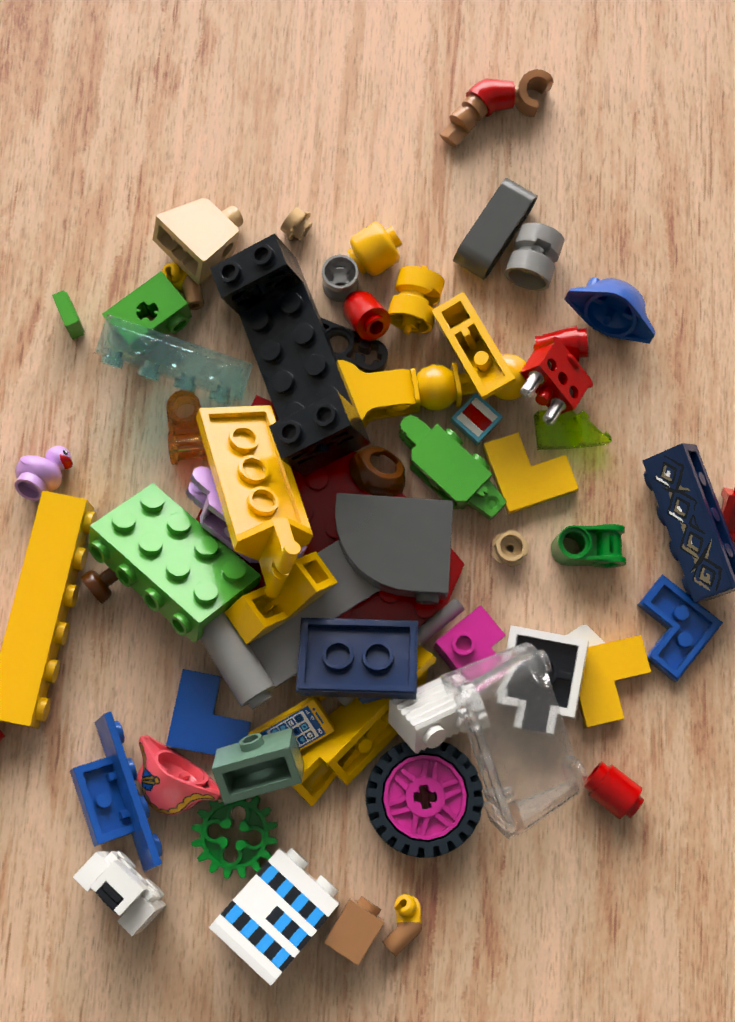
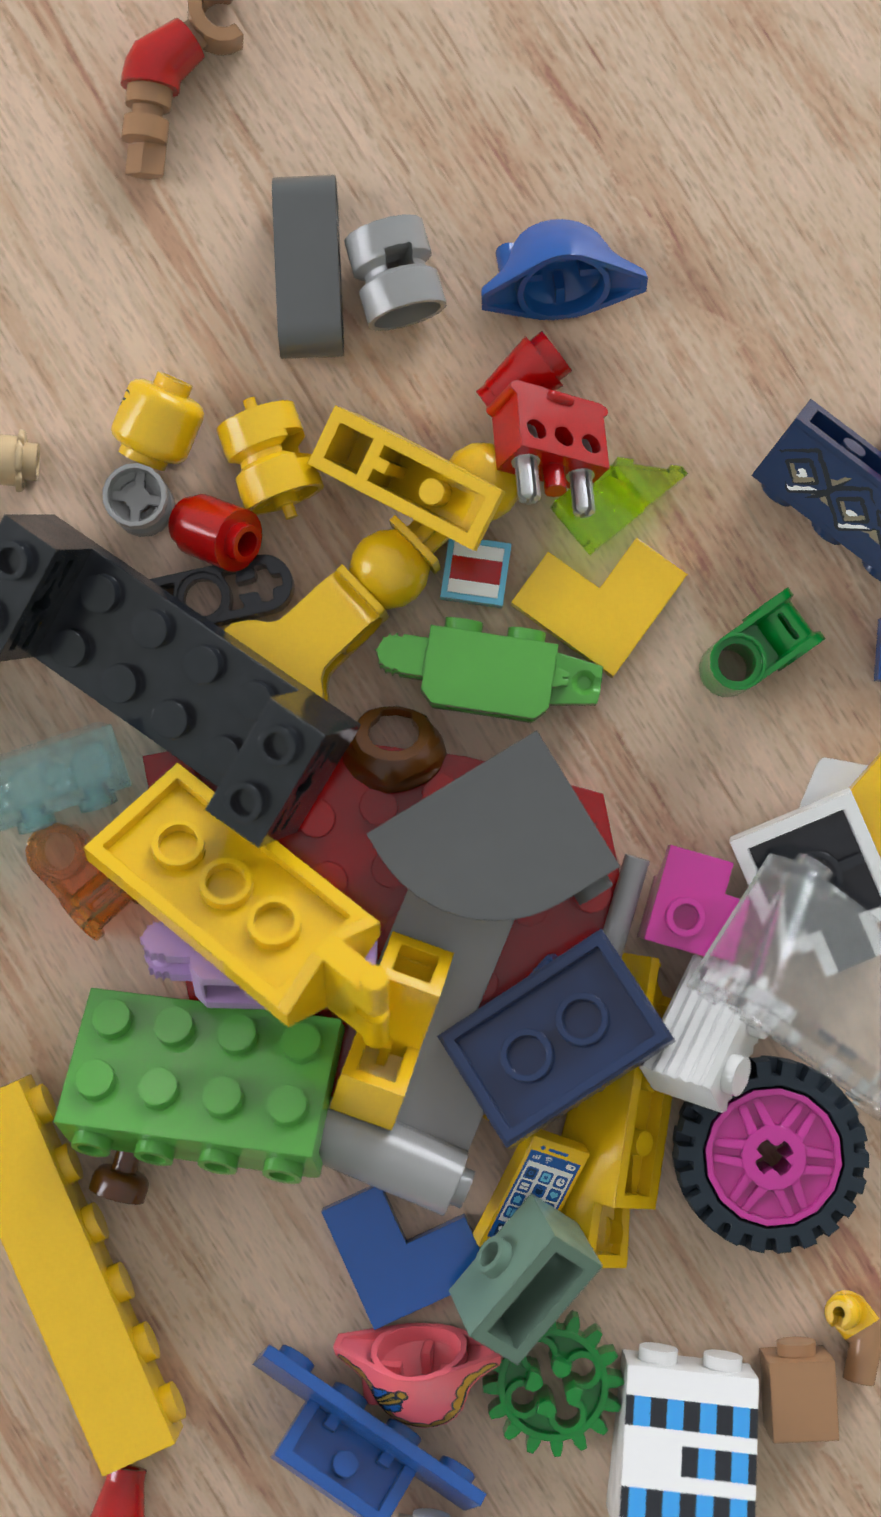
camera: 30 degrees left, 10 degrees up
tan plate [492,530,529,567] -> none

